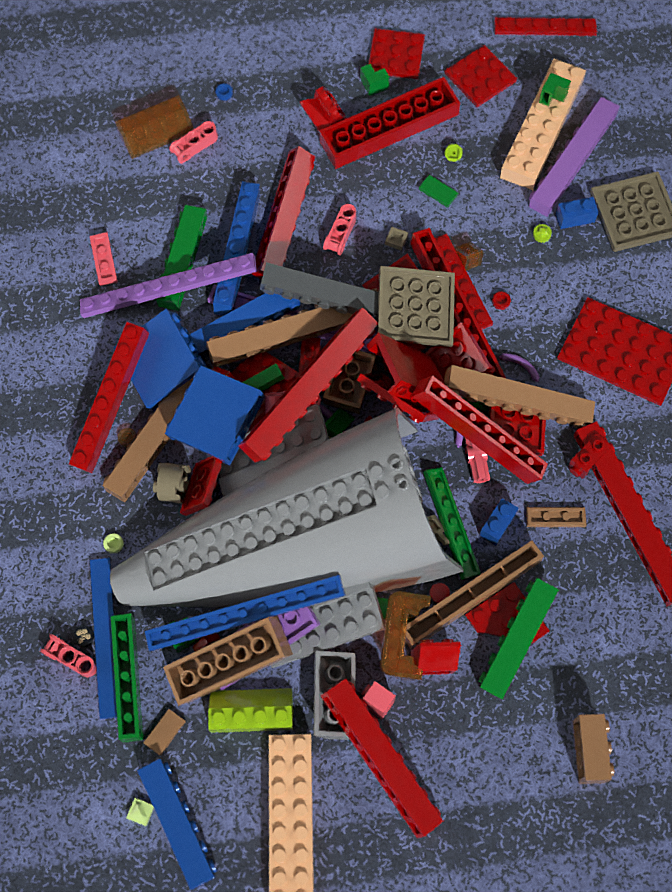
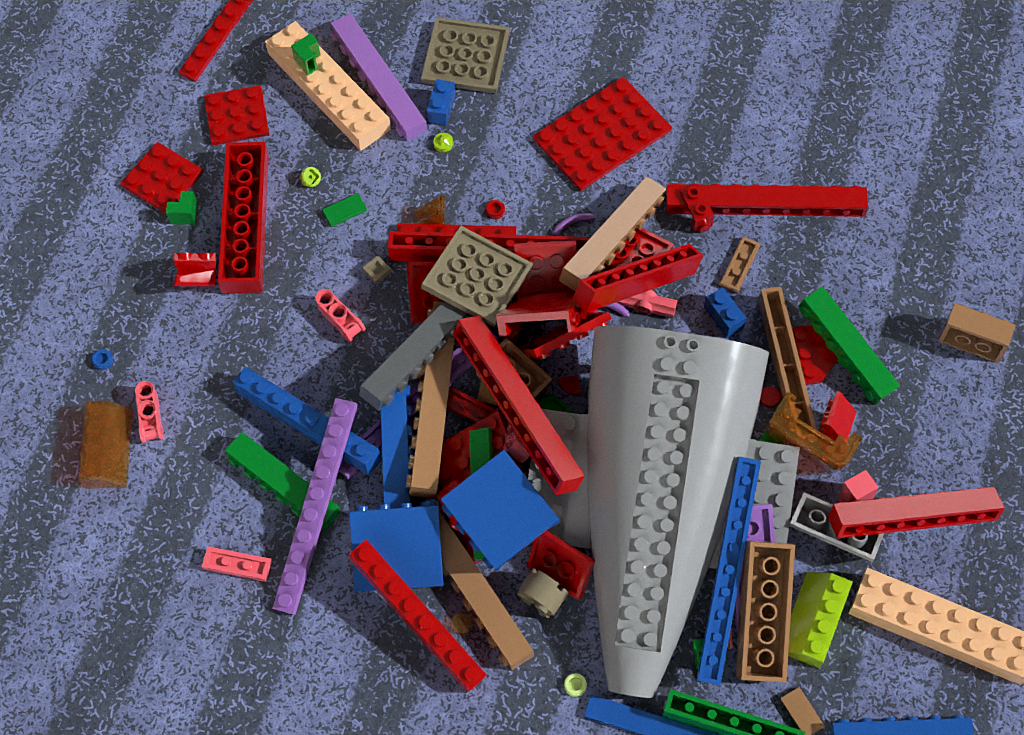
camera: 65 degrees left, 5 degrees down
brick [251,146,315,280] -> none

